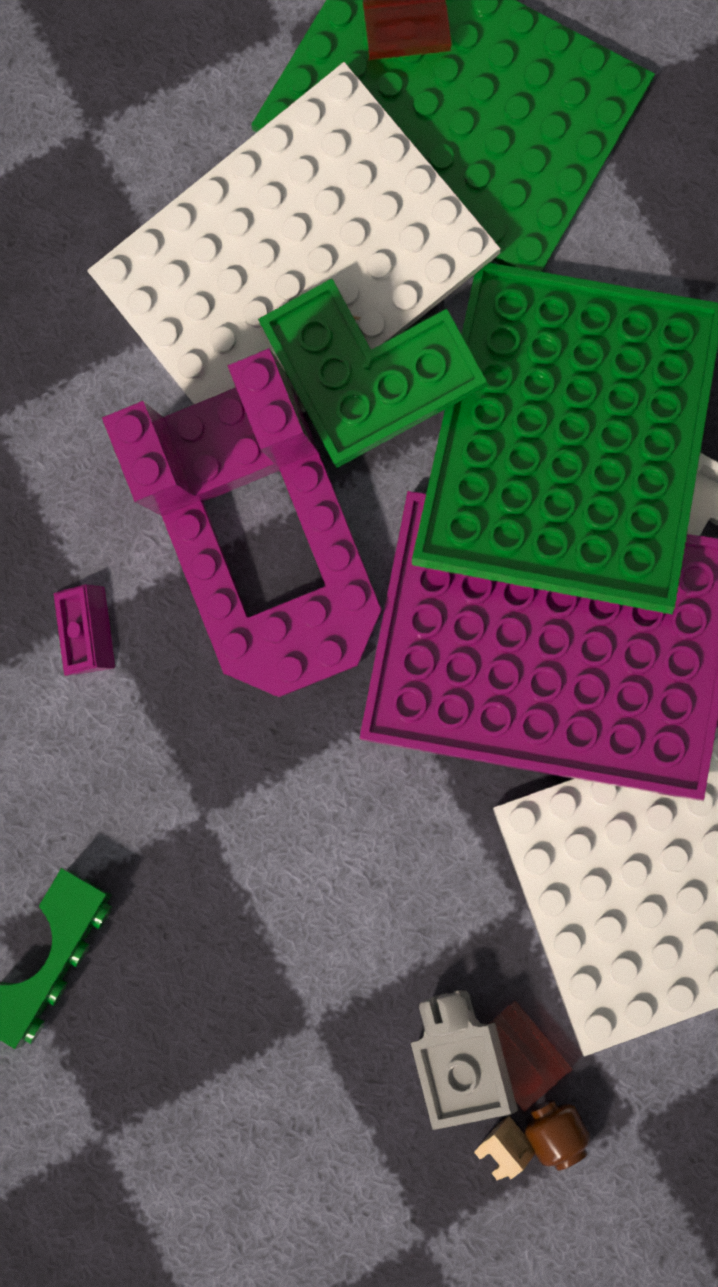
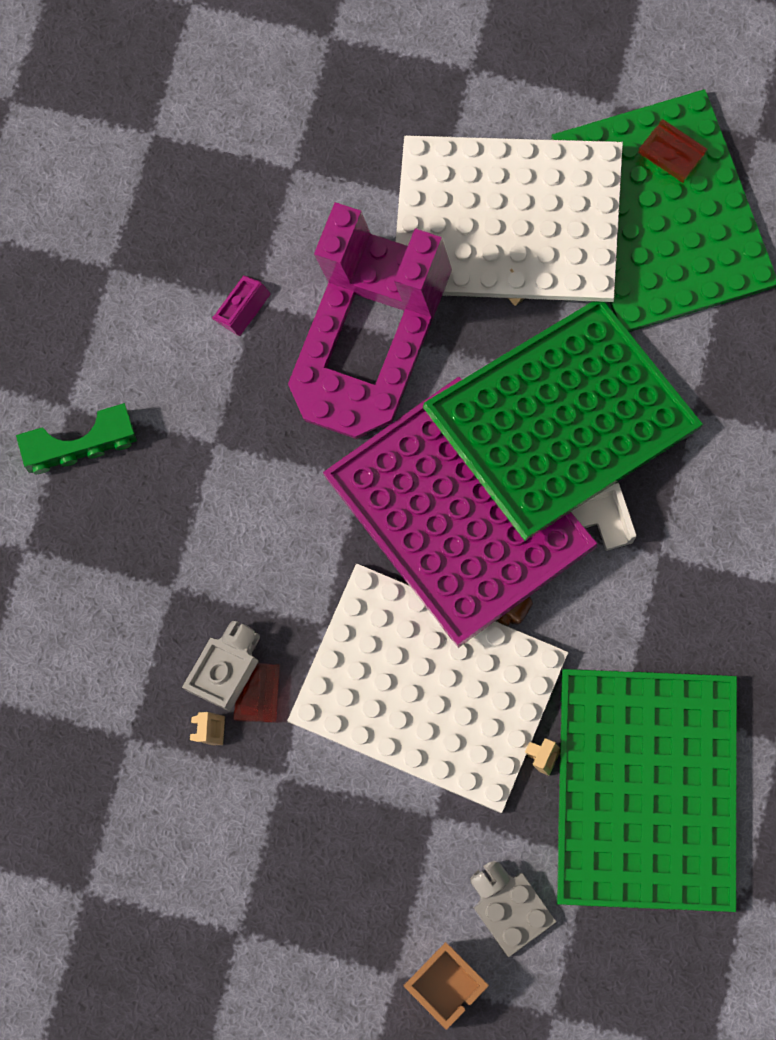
camera: 40 degrees right, 5 degrees down
green plate [258,278,488,468] -> none
reddish brown head [525,1099,591,1171] -> none

